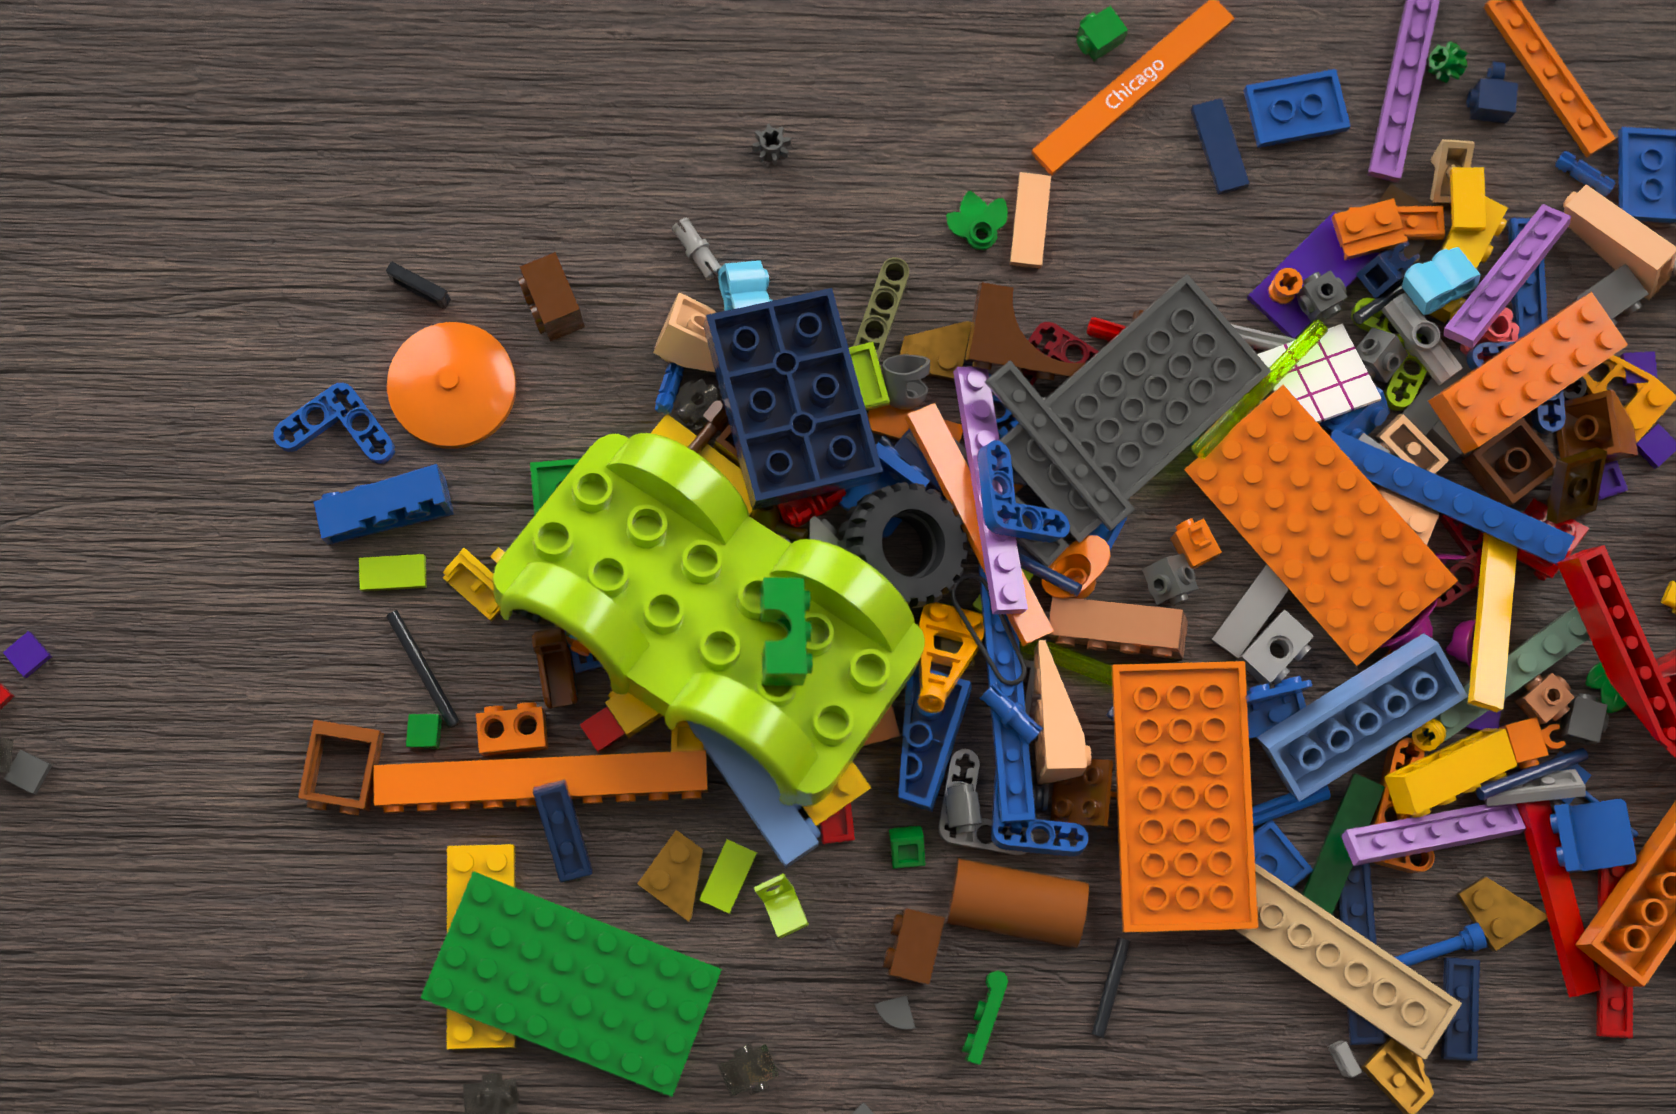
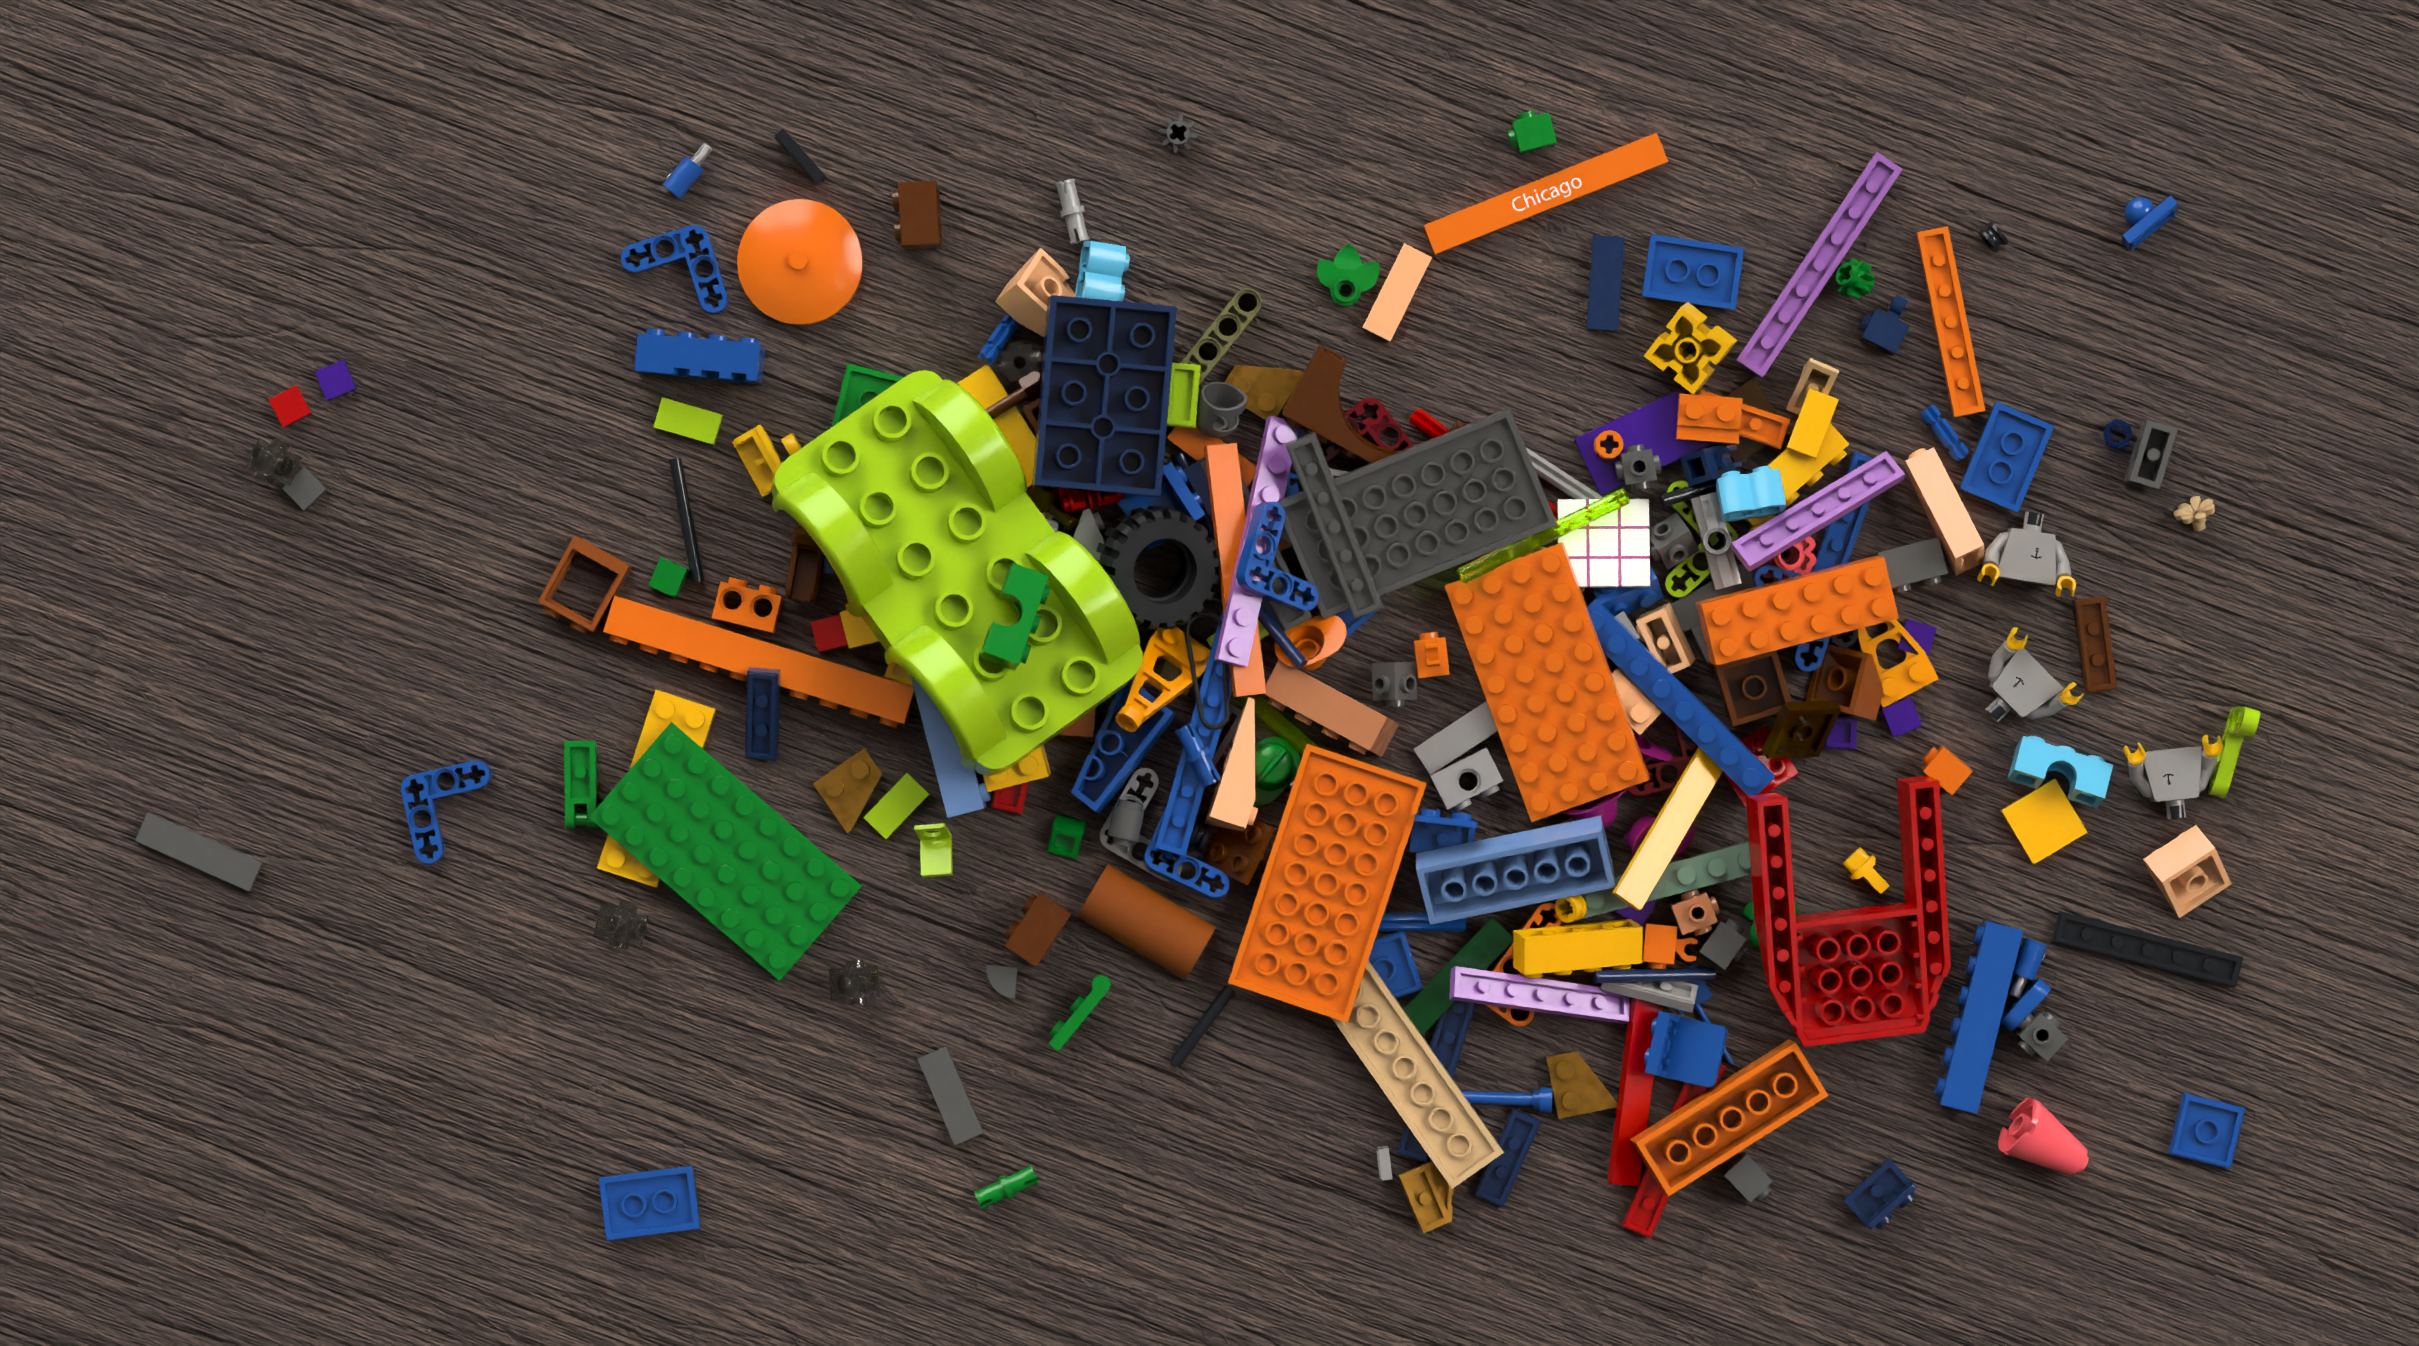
camera: 30 degrees right, 10 degrees up
none -> blue beam [401,761,492,864]
none -> green plate [564,741,598,829]
none -> blue piece [662,143,712,199]
none -> green piece [1254,736,1300,806]
none -> yellow brick [1644,302,1737,395]

